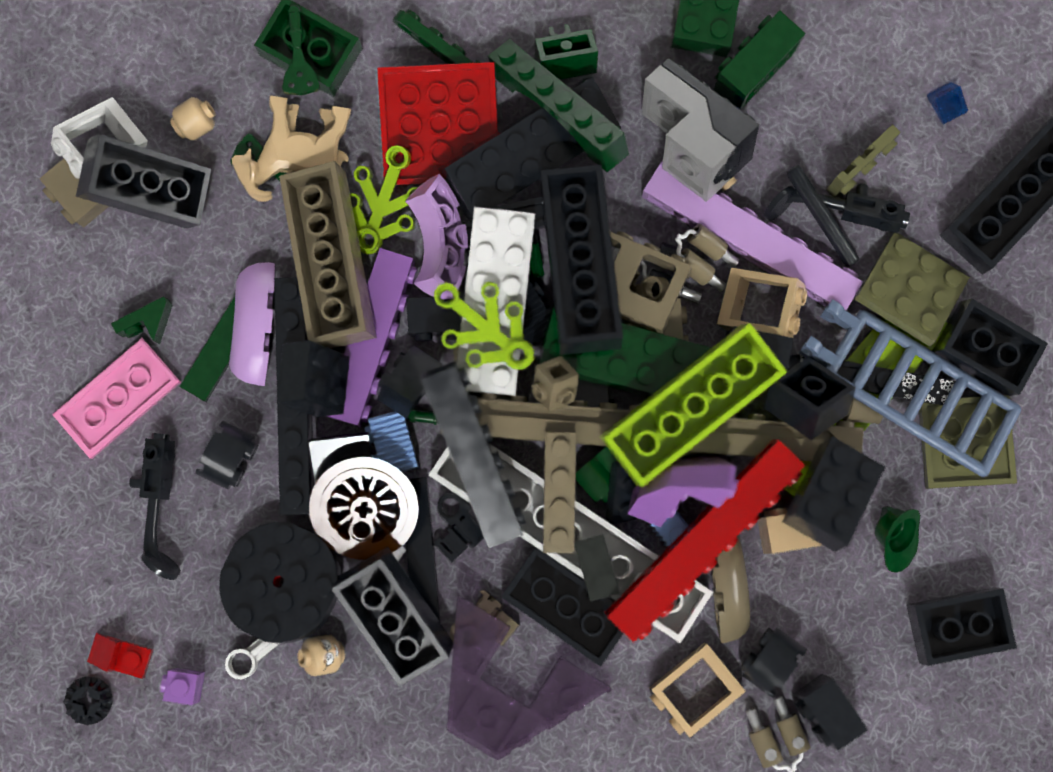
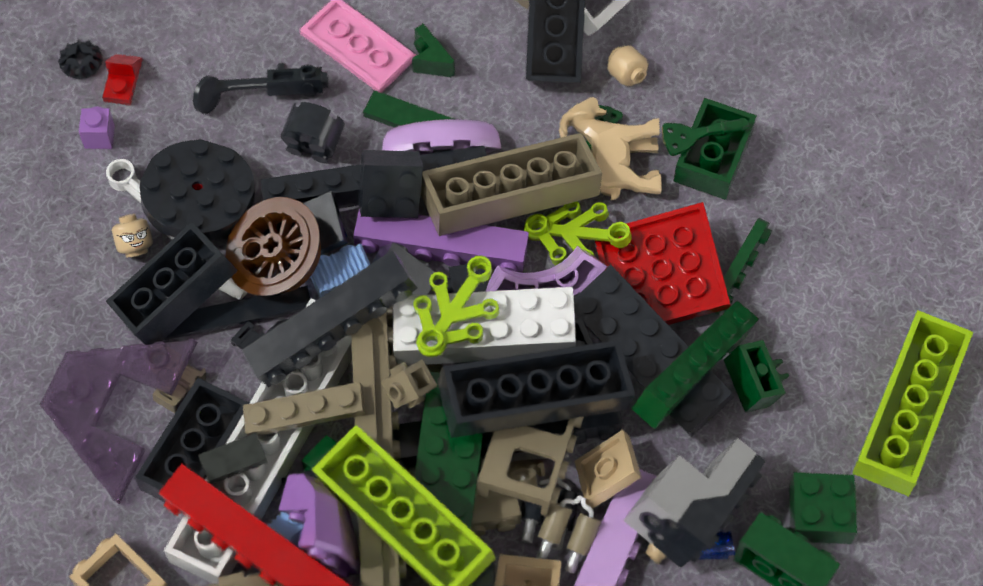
camera: 80 degrees right, 20 degrees down
none -> tan plate [575,430,641,509]

